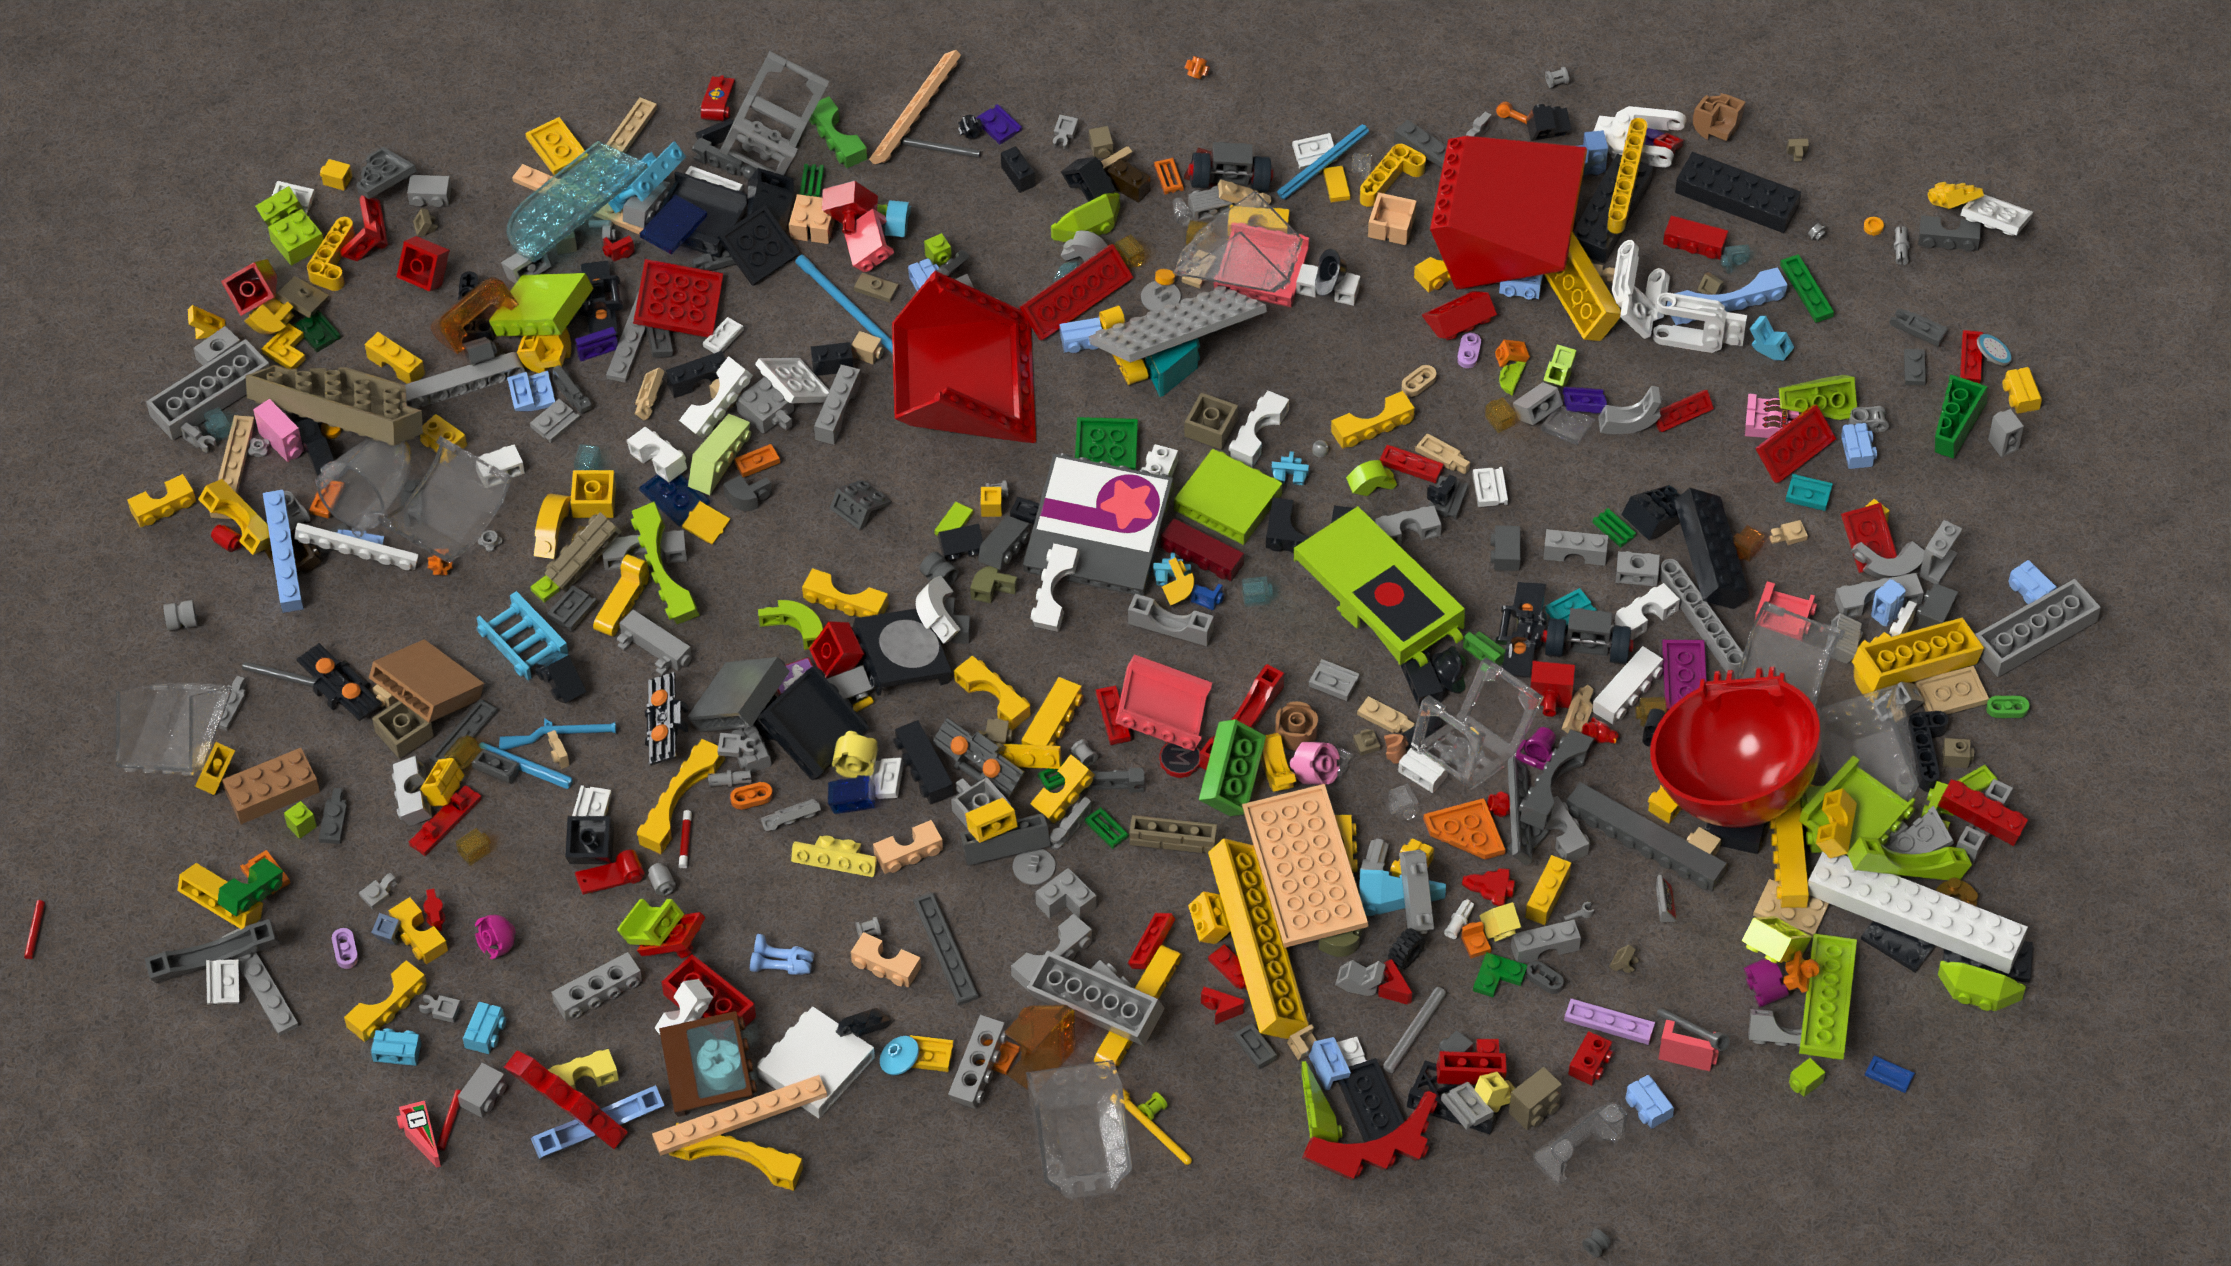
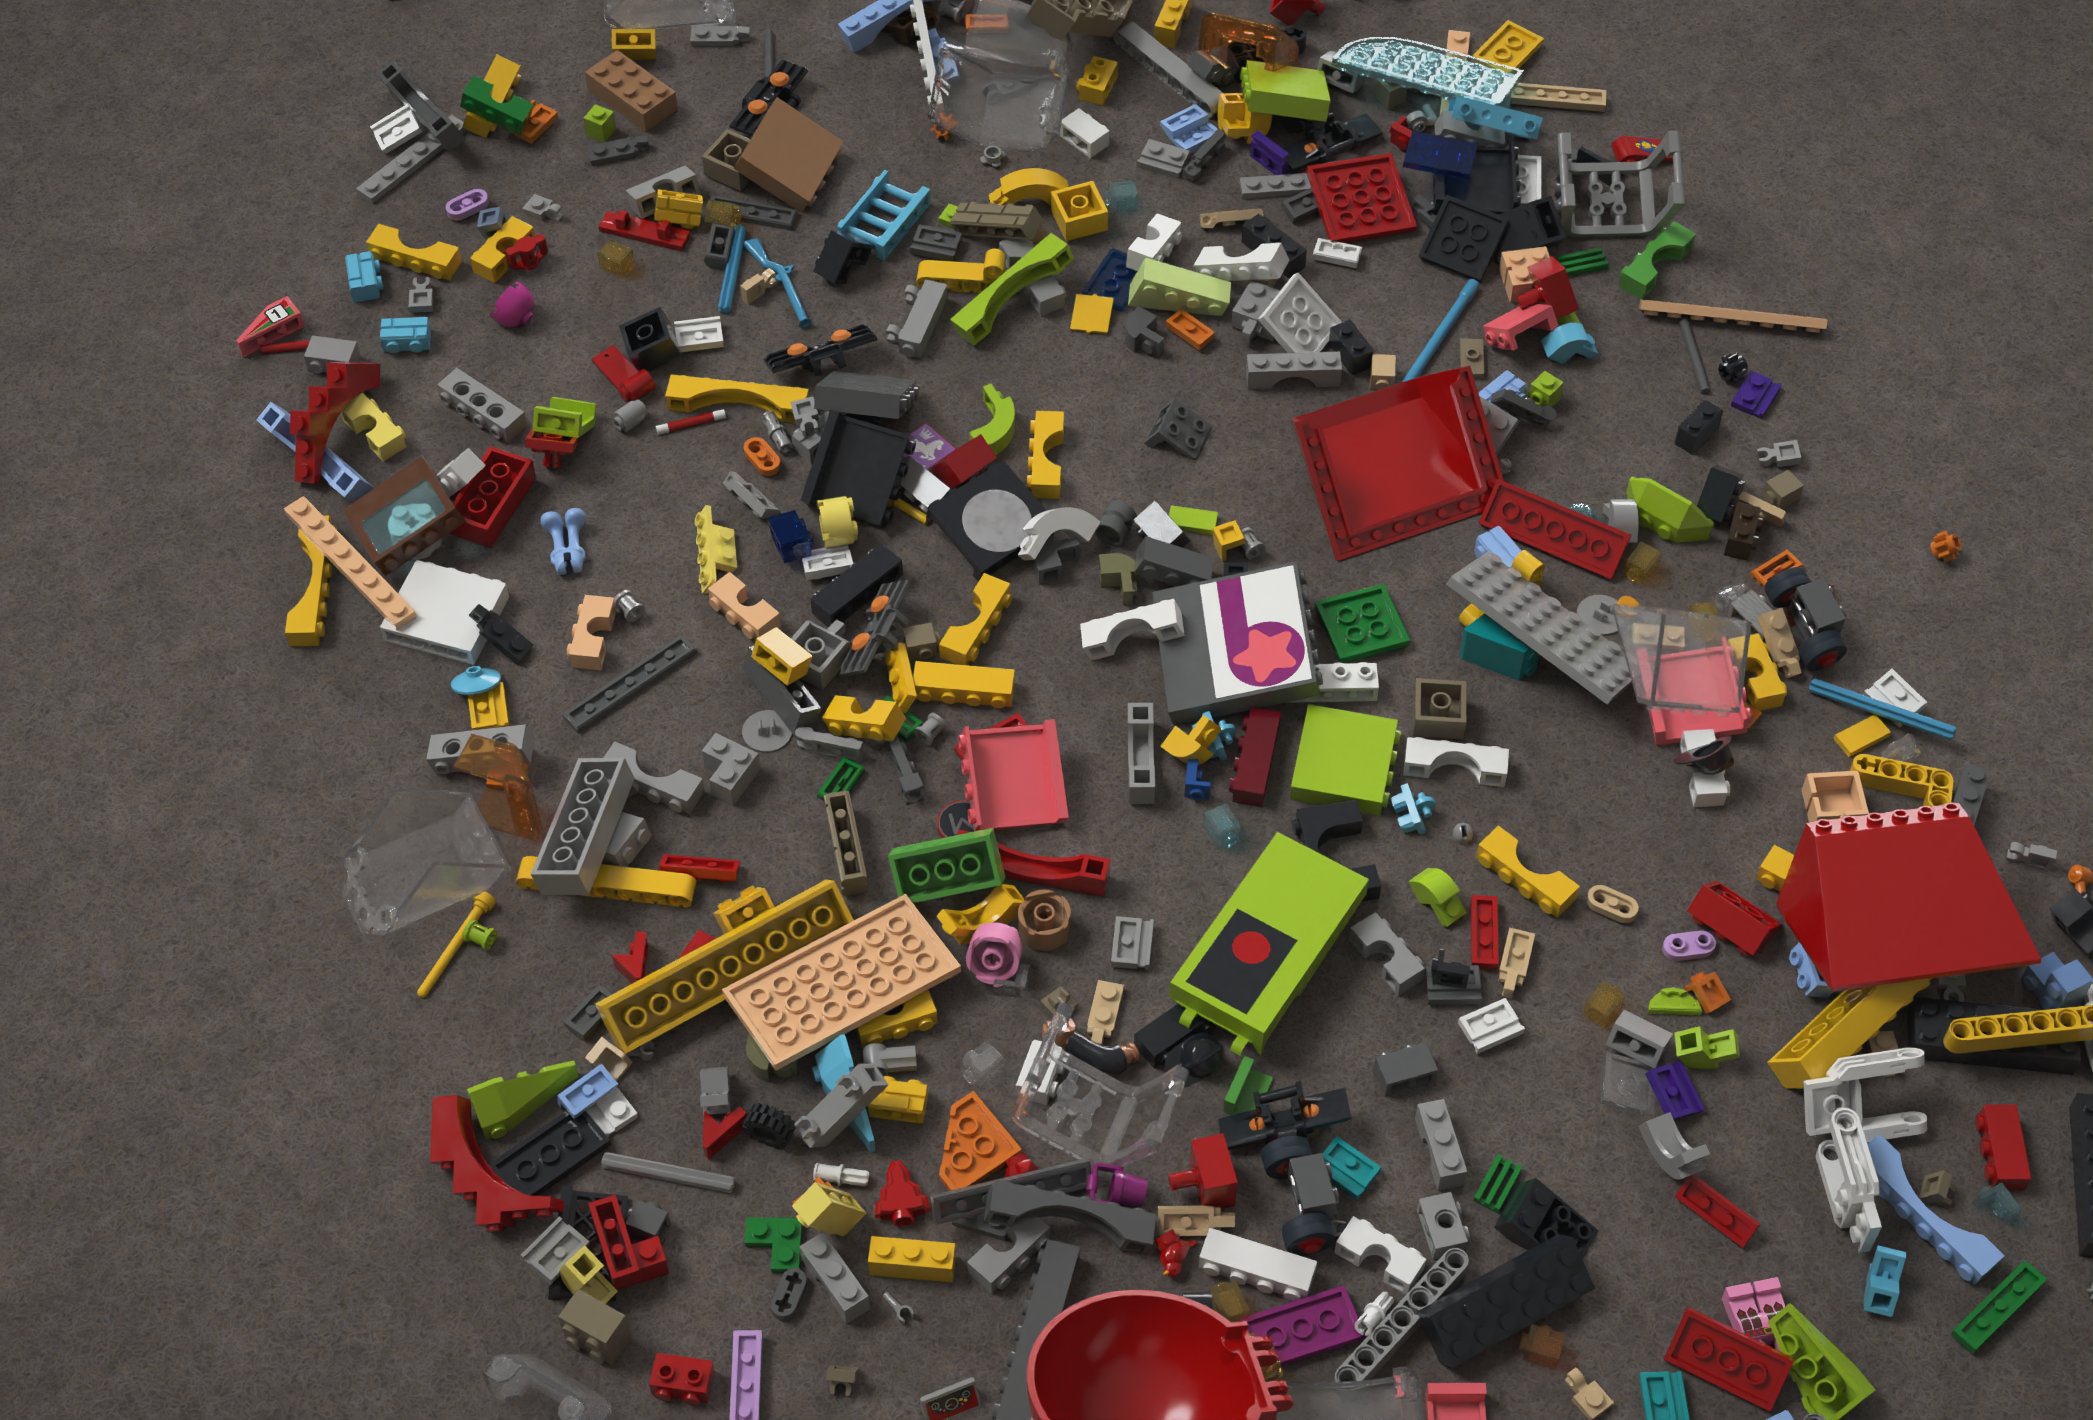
camera: 70 degrees right, 0 degrees up
none -> white axle [1355,1292,1394,1336]

